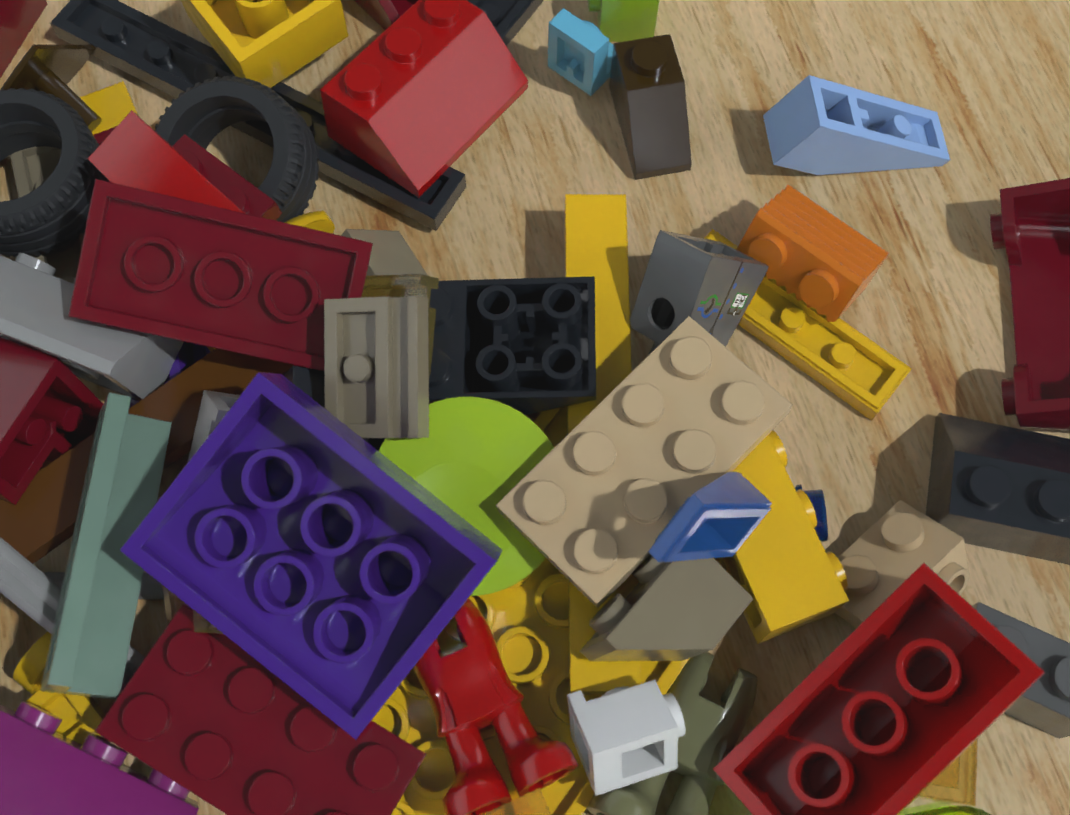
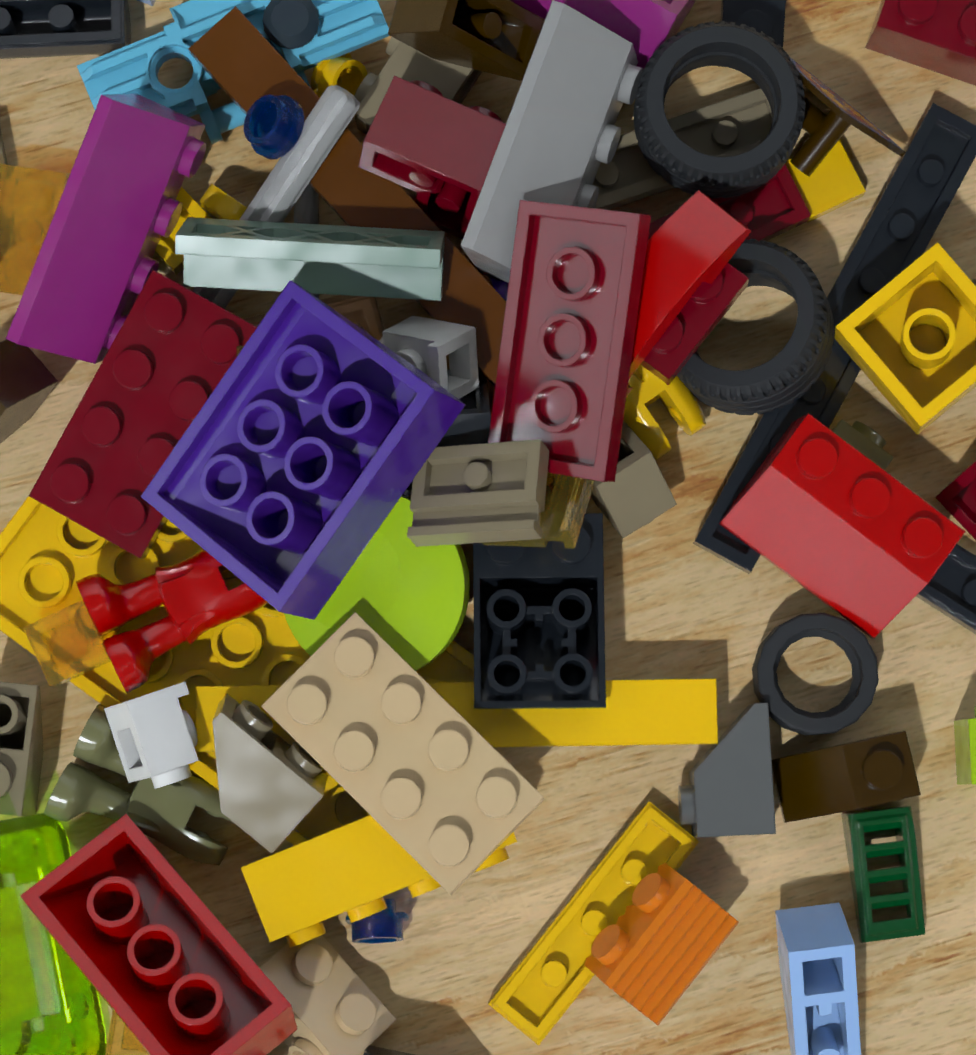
camera: 90 degrees right, 15 degrees up
medium azure bracket [548,8,613,96] -> none
dark grey torso [630,230,769,356] -> none
blue slope [648,471,772,563] -> none
none -> dark grey slope [678,703,776,838]
none -> black tyre [752,613,879,736]
none -> dark green slope [841,806,925,943]

